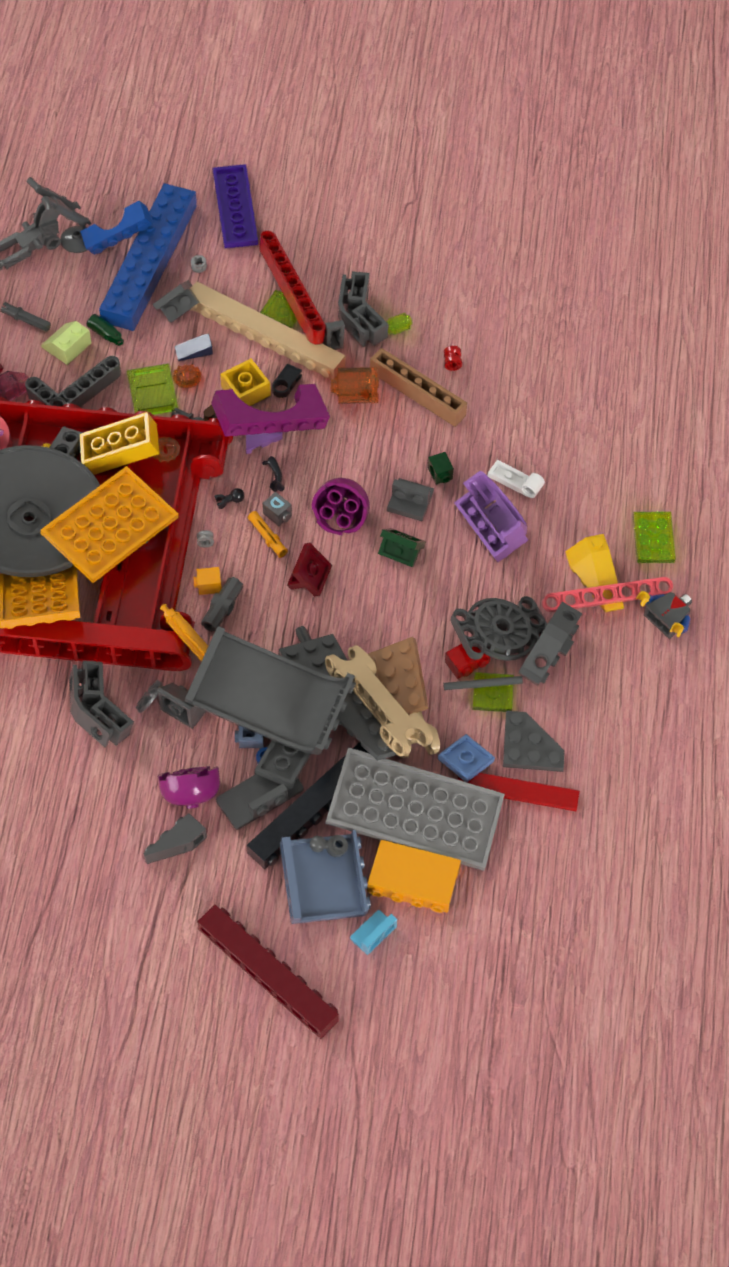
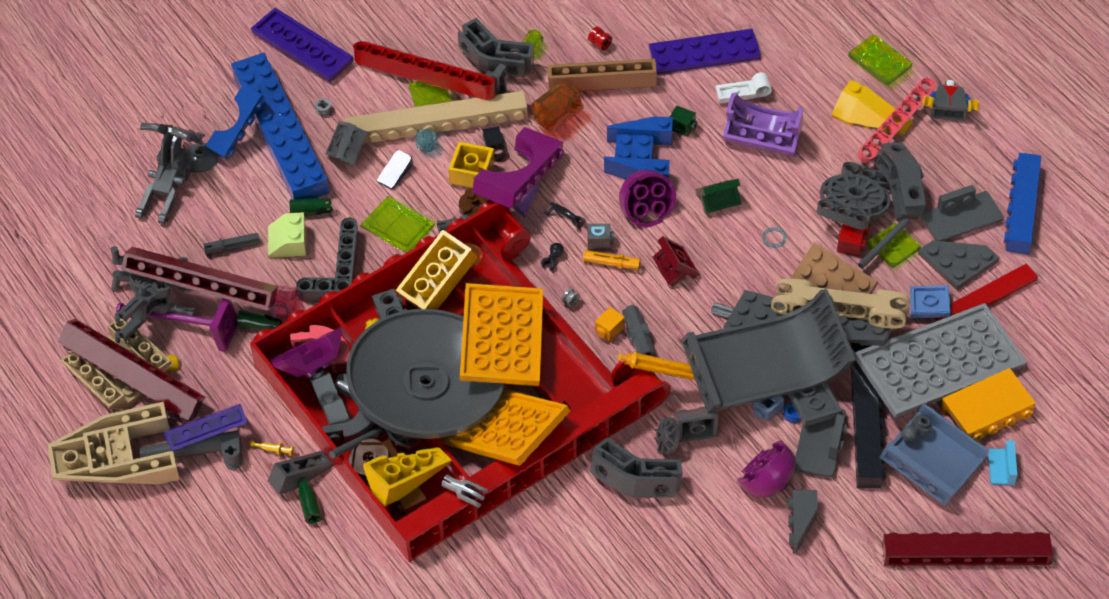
camera: 40 degrees left, 5 degrees down
clear orange gear [173,363,202,388] -> none
dark grey bracket [387,478,434,521] -> none
none -> clear light blue gear [415,129,438,153]
none -> blue wedge [604,116,673,179]
none -> dark purple plate [649,28,761,75]
none -> clear light blue piece [762,227,786,248]
none -> dark grey bracket [921,185,1004,241]
none -> blue brick [1003,152,1041,254]

